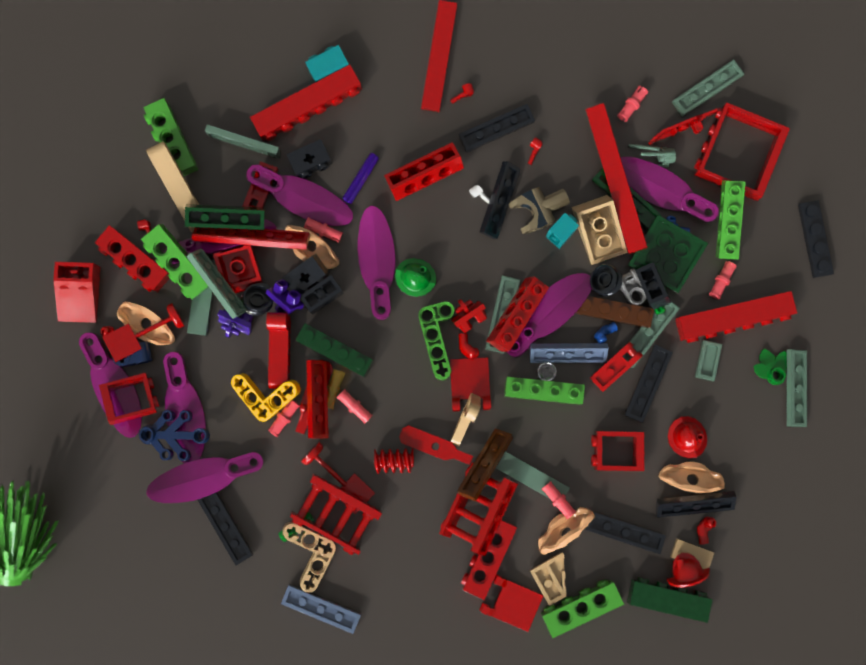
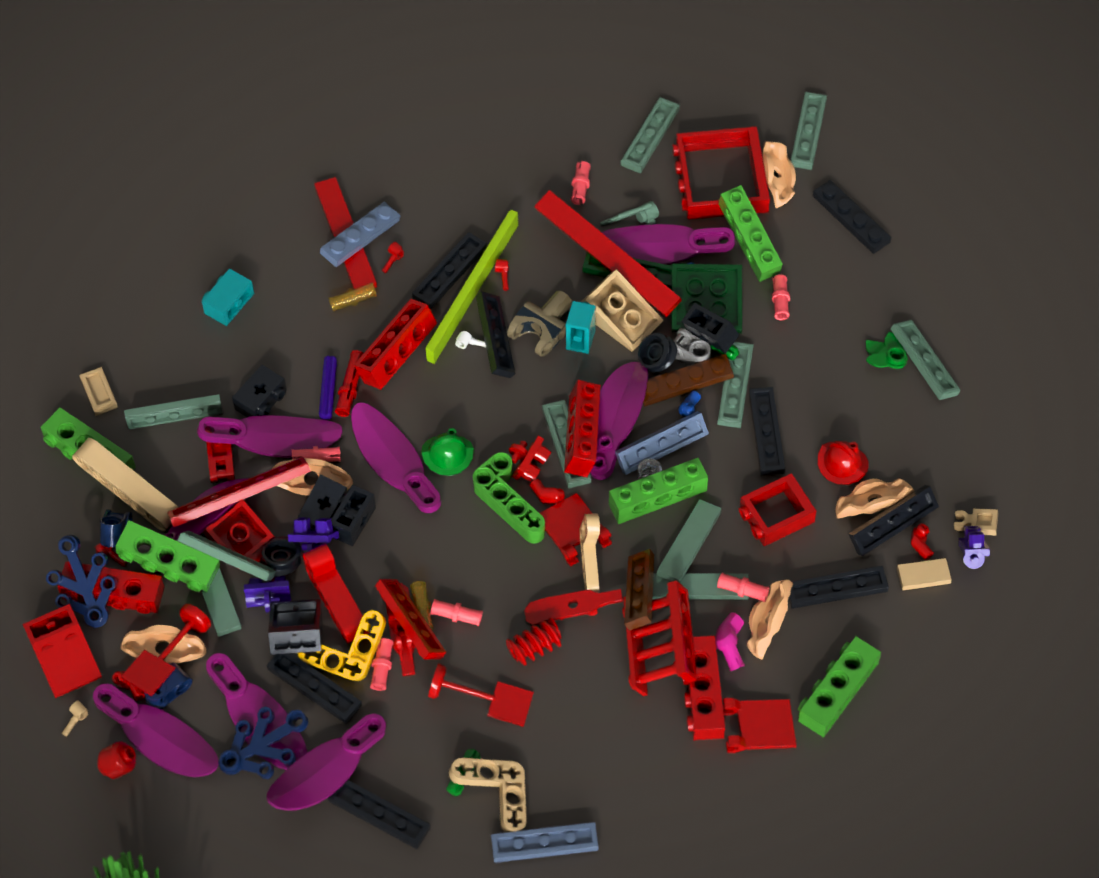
camera: 30 degrees left, 25 degrees down
red window [99,373,159,425] -> none
dark green brick [185,204,265,230] -> none
red brick [250,65,362,142] -> none
red fence [290,473,382,555] -> none
dark green brick [296,324,374,378] -> none
tan wing [529,552,566,606] -> none
red plate [590,341,643,392] -> none
dark green brick [627,577,713,623] -> none
red piece [648,108,718,145] -> none
red helmet [667,553,710,587] -> none
red brick [675,291,797,343] -> none
sand green tile [694,340,723,382] -> none
none -> dark blue plant [46,535,117,628]
none -> tan hand [61,701,88,737]
none -> tan tile [79,367,118,416]
none -> red head [97,741,136,779]
none -> dark blue piece [100,509,133,547]
none -> black plate [267,653,362,724]
none -> black window [268,599,323,655]
none -> sand blue plate [320,202,401,267]
none -> clear yellow pin [328,282,377,312]
none -> red pin [335,350,364,417]
none -> lime tile [426,210,518,364]
none -> sand green tile [657,499,722,583]
none -> dark pink arm [715,612,745,671]
none -> light nougat piece [762,141,796,208]
none -> sand green tile [791,92,827,170]
none -> tan plate [954,509,998,536]
none -> dark purple hips [958,526,990,569]

